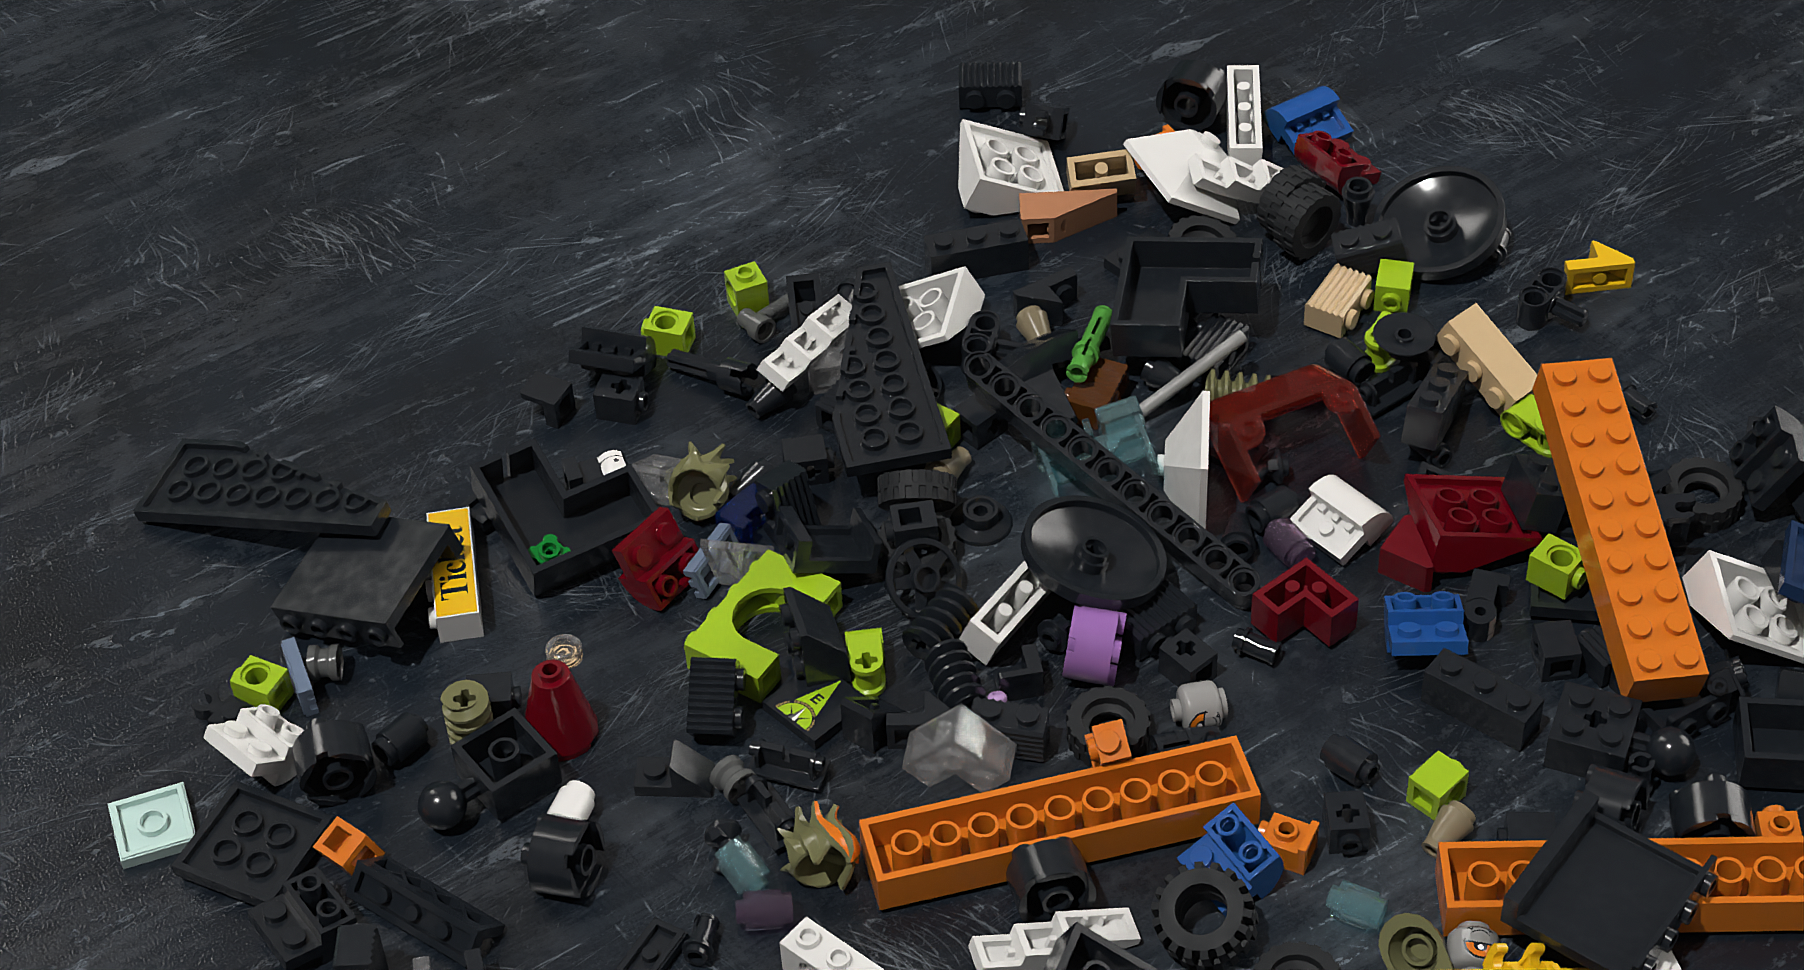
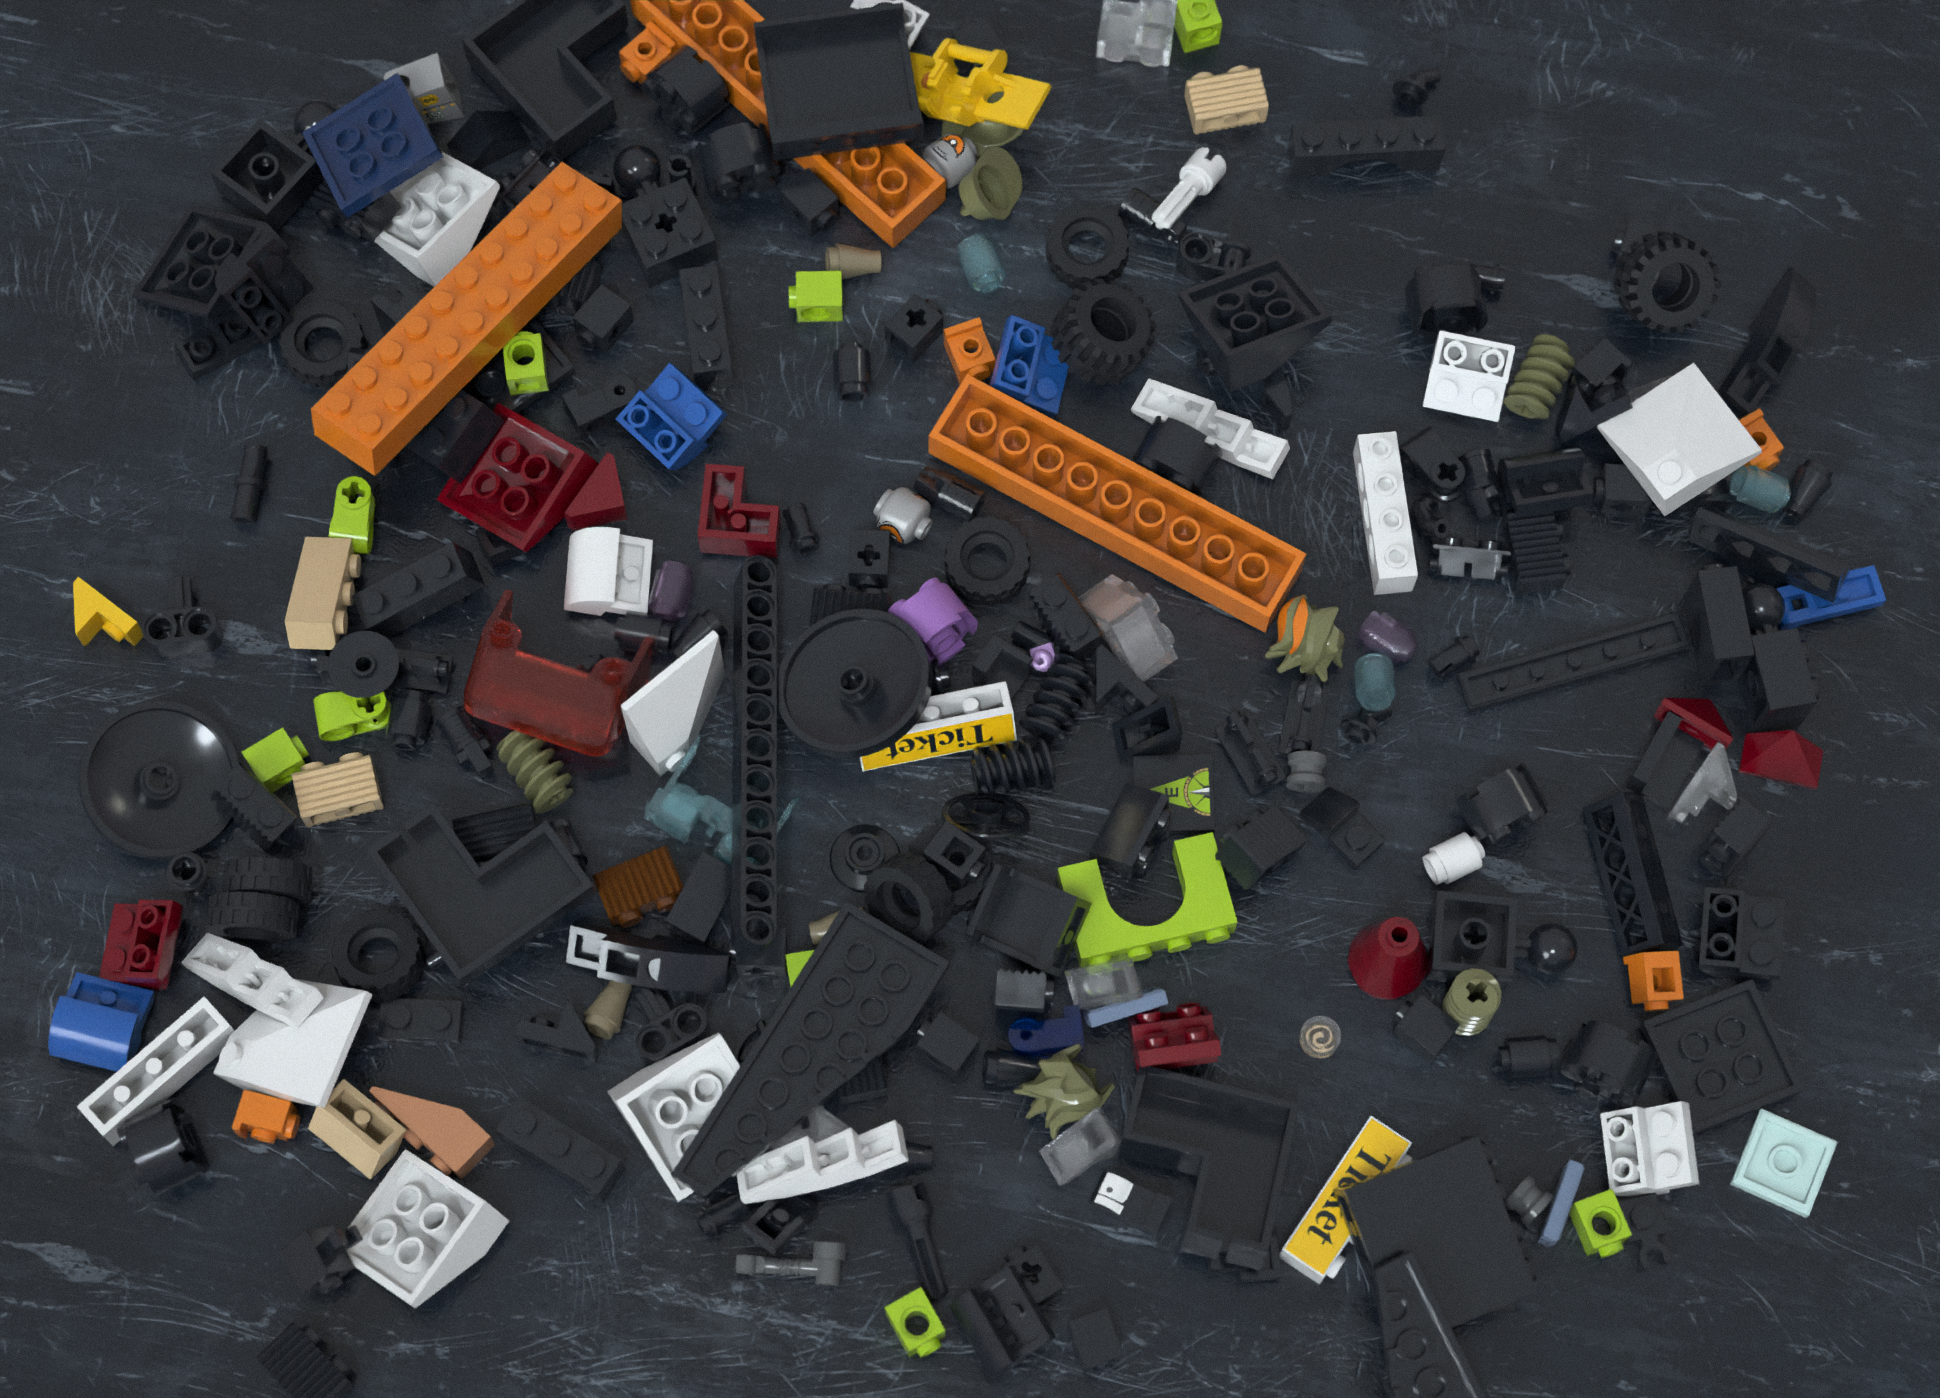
camera: 140 degrees left, 25 degrees up
green plate [528,534,571,565] -> none
lime brick [724,261,769,316] -> none
lime piece [845,627,886,696] -> none
bright green pin [1066,305,1113,383] -> none
orange brick [1084,719,1132,767] -> none
light grey bar [1128,330,1248,423] -> none

